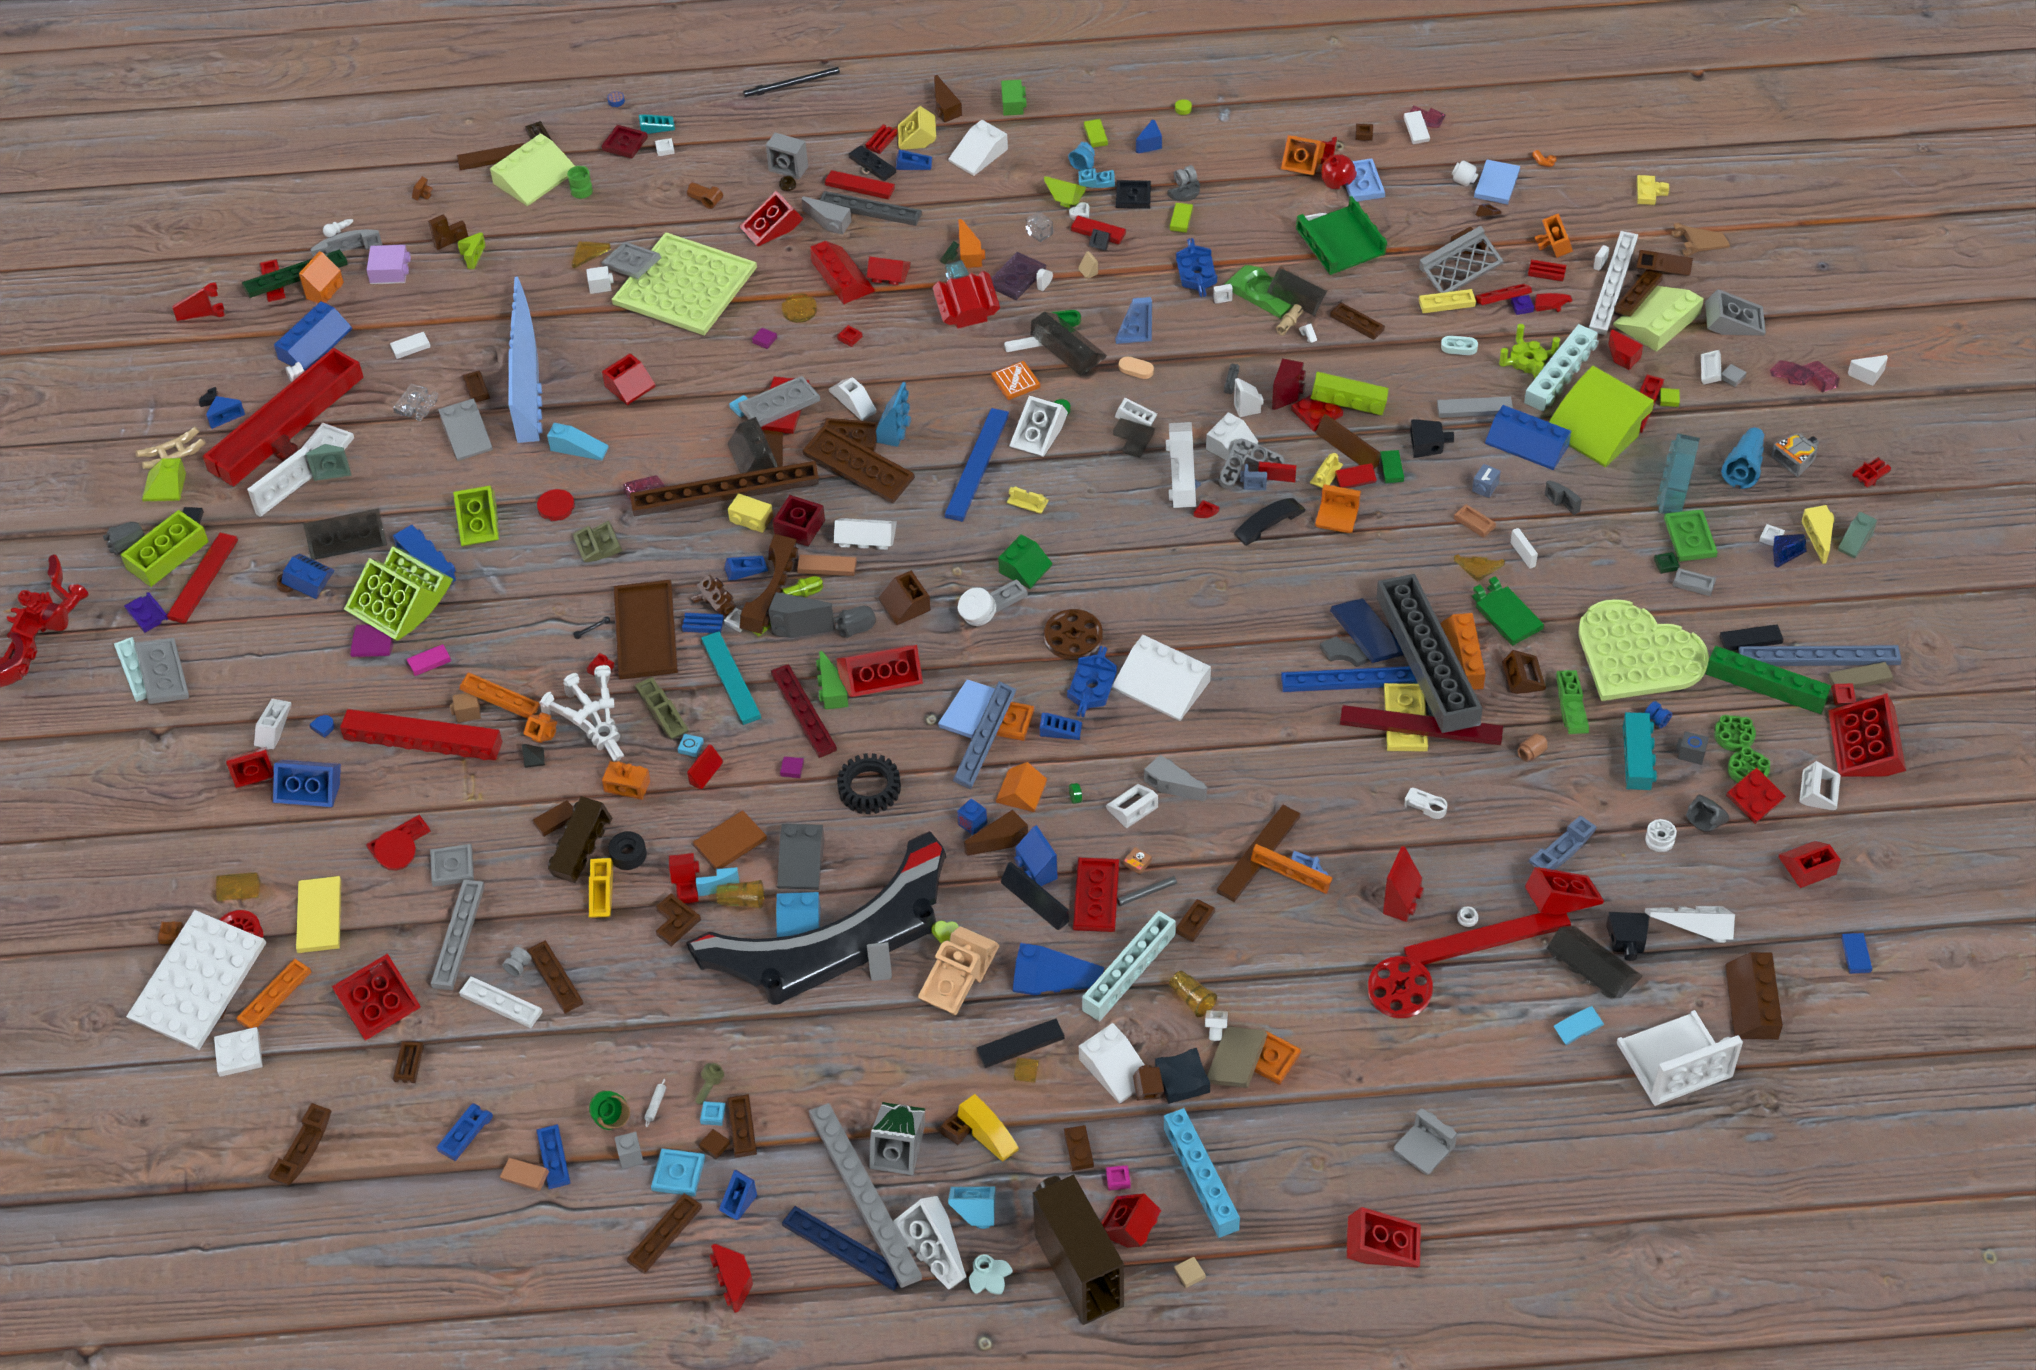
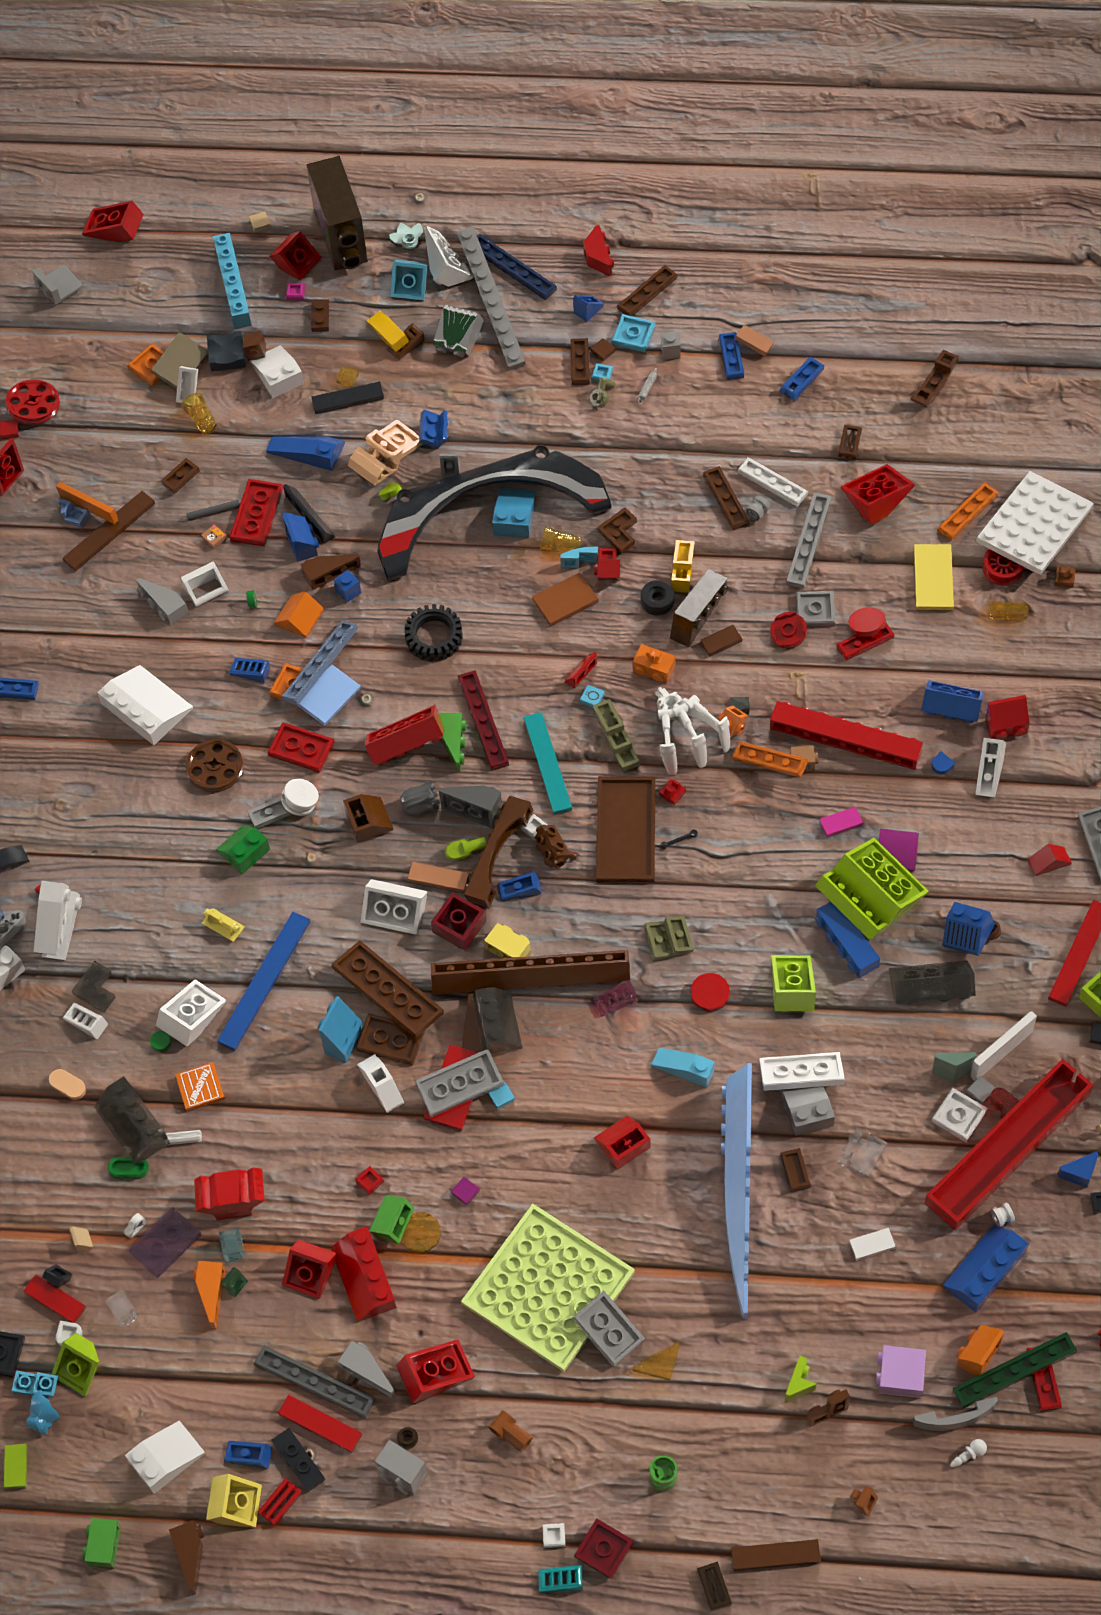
camera: 170 degrees left, 10 degrees up
white plate [214,1027,263,1077] -> none
yellowish green slope [490,133,575,206] -> none
white brick [586,266,614,294] -> none
green piece [589,1091,631,1130] -> none
blue tile [682,613,724,633] -> none
dark grey slope [777,824,825,890] -> none
magenta tile [780,756,804,778] -> none
blue plate [1067,646,1117,717] -> none
light aqua brick [1082,910,1176,1022] -> none
medium blue wing [1115,297,1152,344] -> none
none -> red tile [268,722,335,773]
none -> bright green brick [370,1195,415,1244]
none -> blue bracket [419,410,449,449]
none -> white tile [759,1052,845,1091]
none -> red tile [770,612,807,649]
none -> red slope [1028,844,1072,876]

